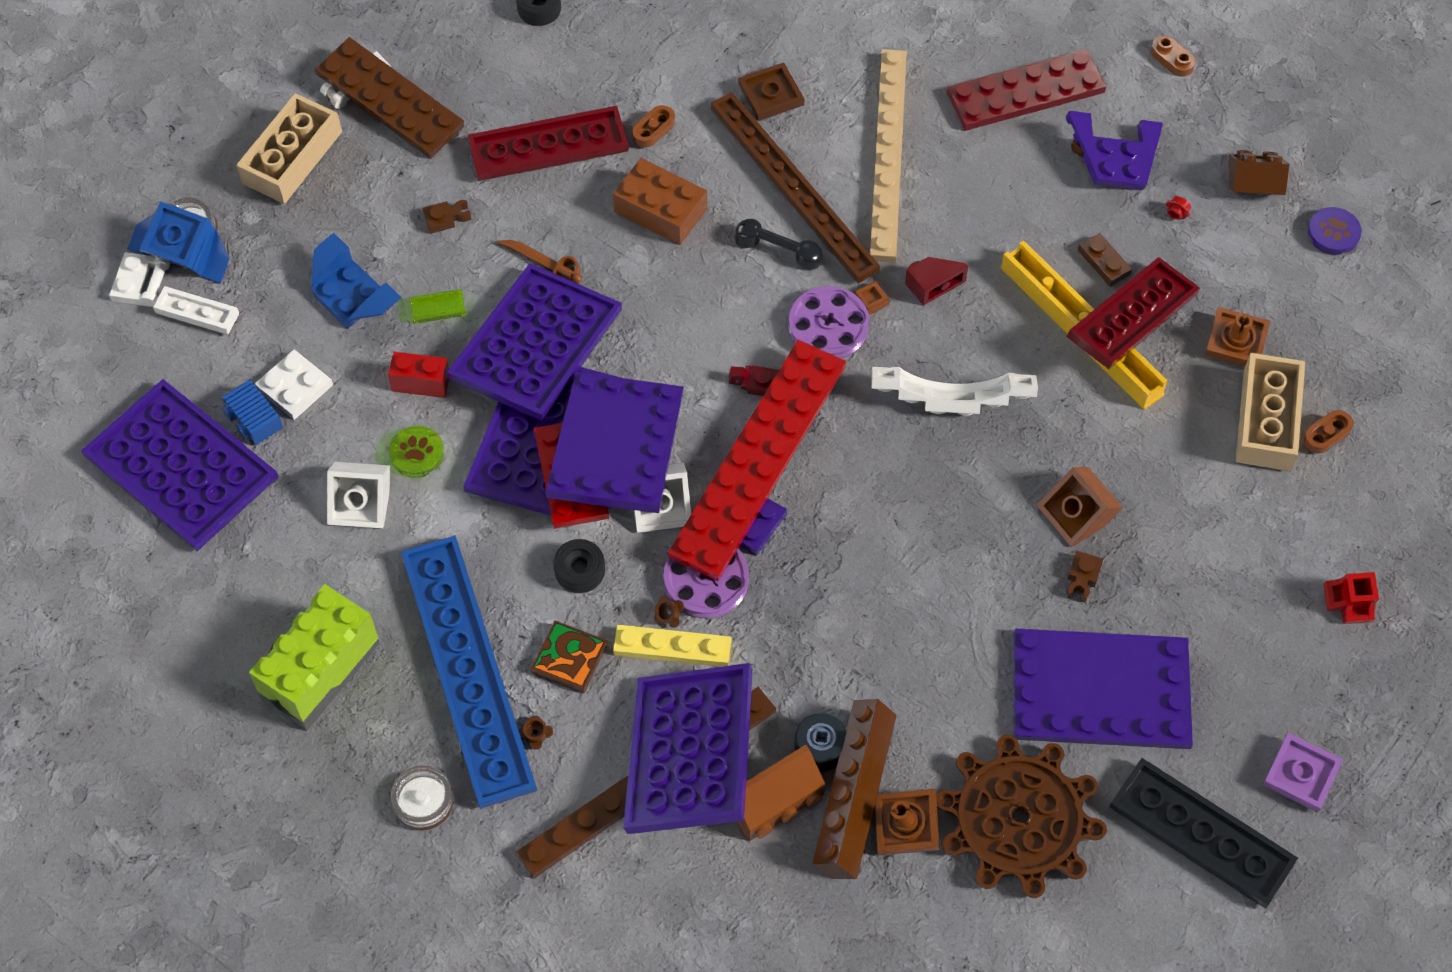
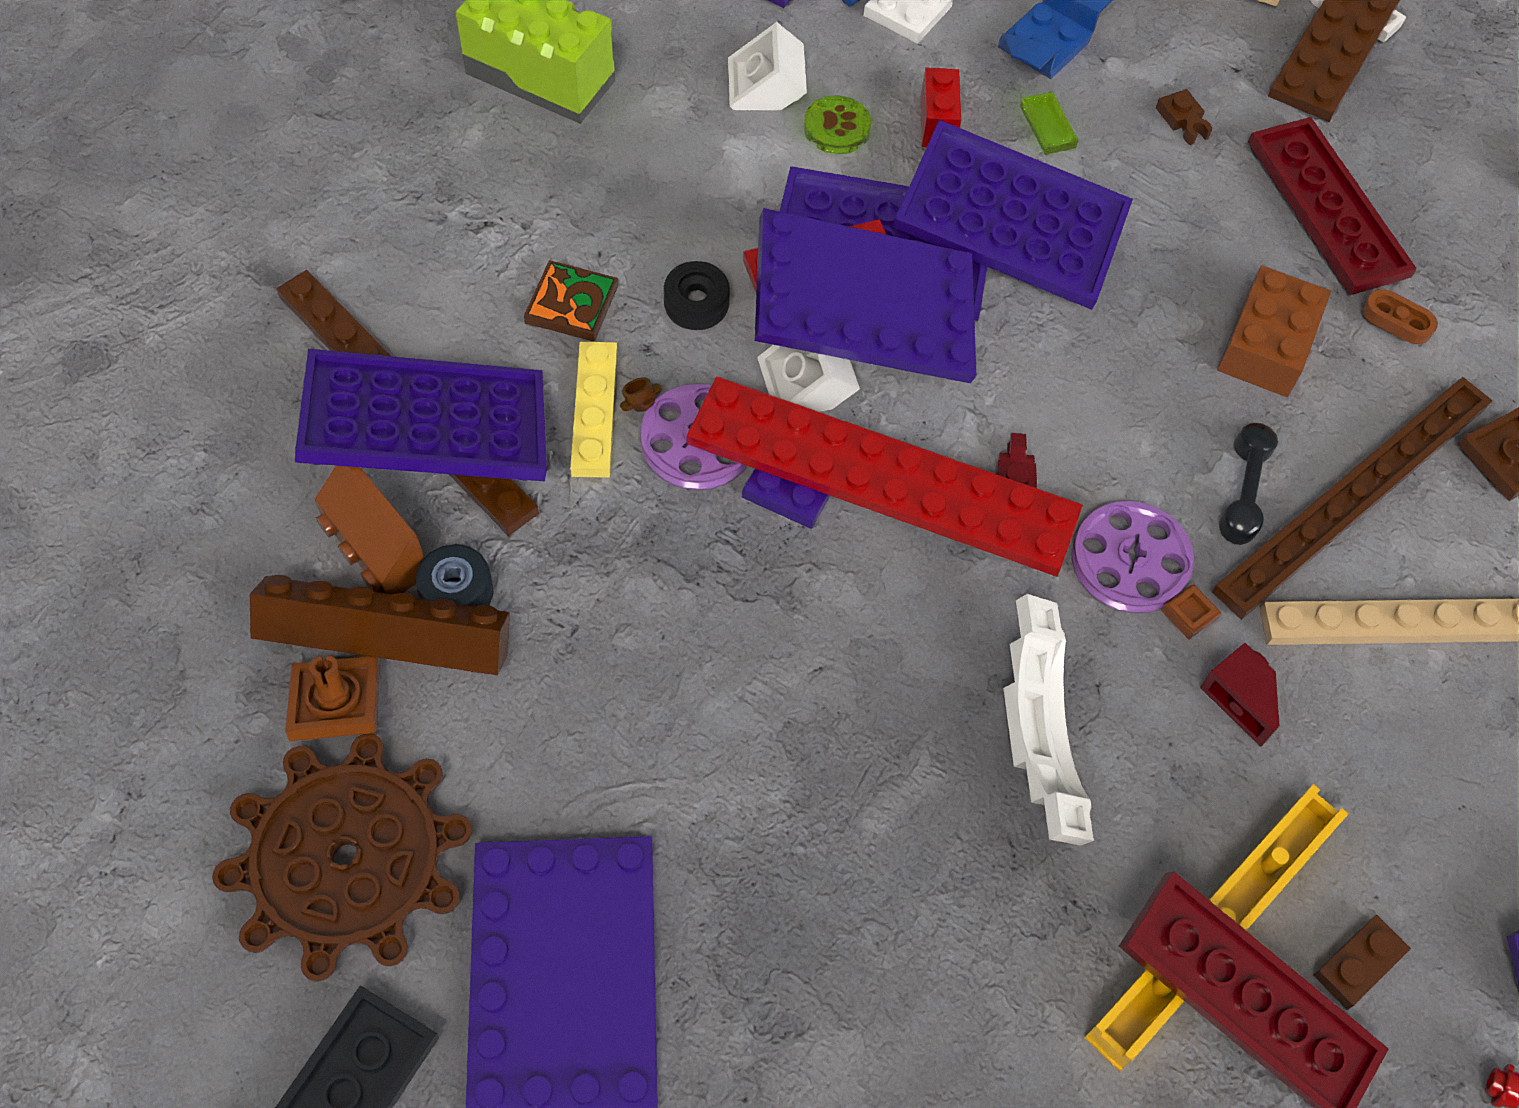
camera: 80 degrees right, 0 degrees up
clear piece [391,766,453,830] -> none
blue plate [401,535,537,809] -> none
dark orange sword [497,240,582,284] -> none
reddish brown plate [518,716,553,750] -> none
dark orange slope [1037,467,1123,546] -> none
reddish brown plate [1067,550,1103,603] -> none

